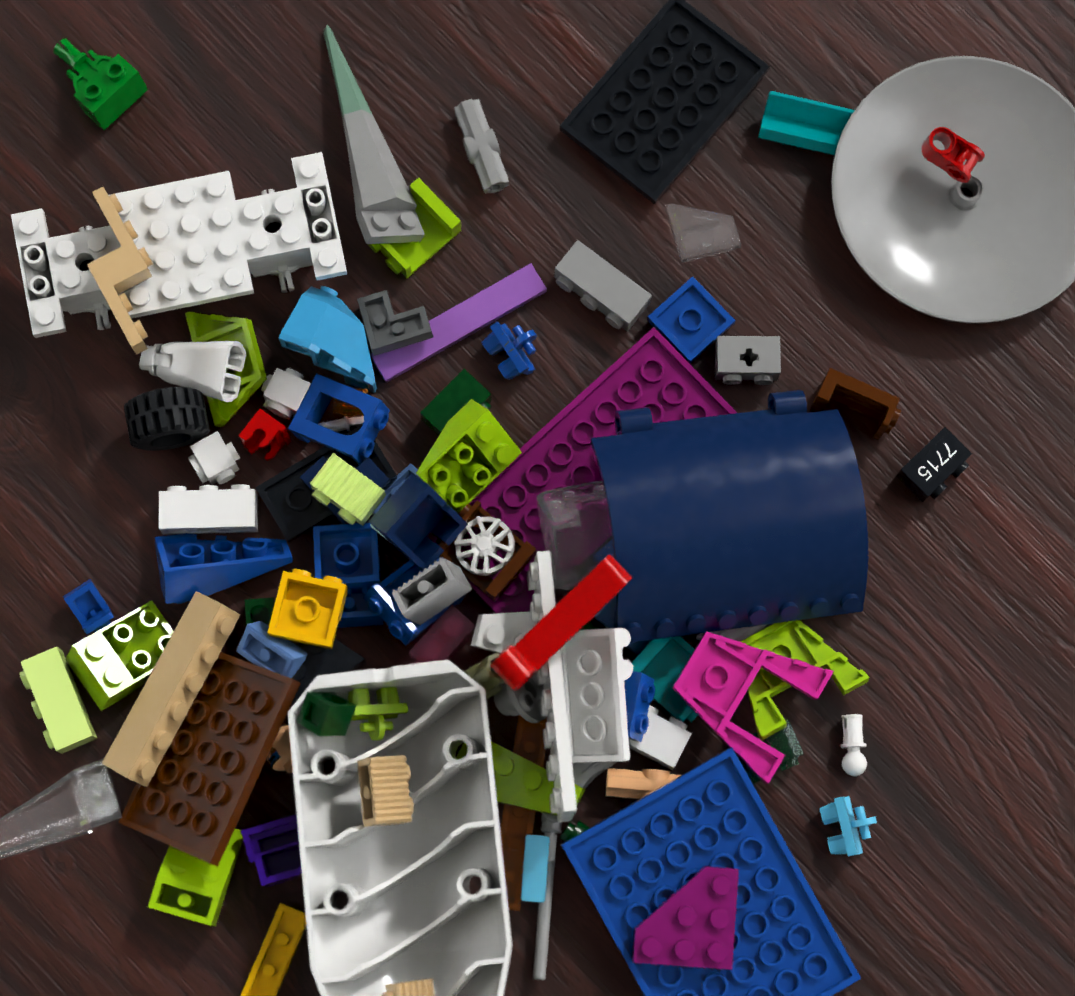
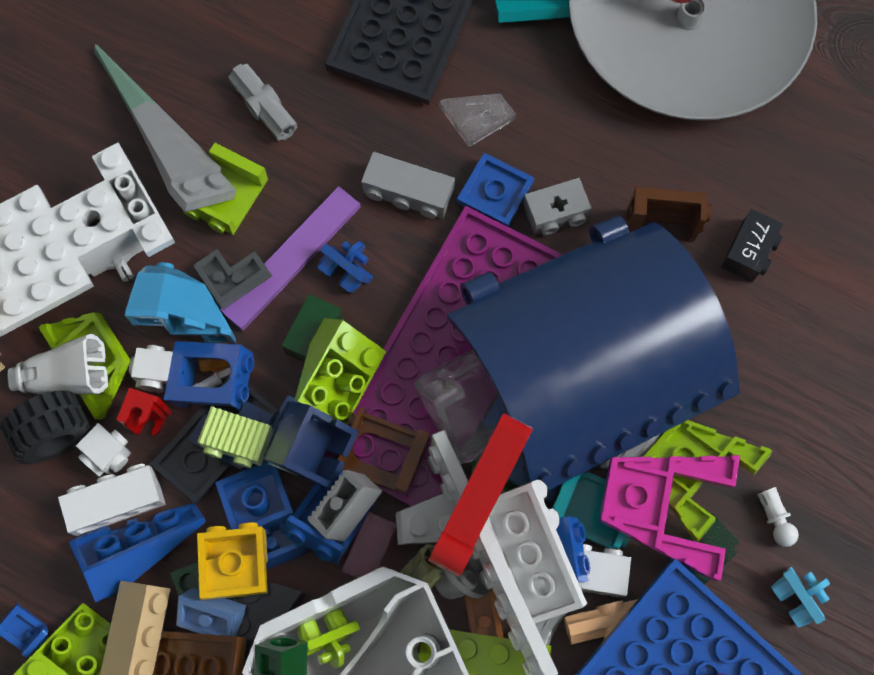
camera: 15 degrees left, 5 degrees down
white wheel [455,516,515,576] -> none

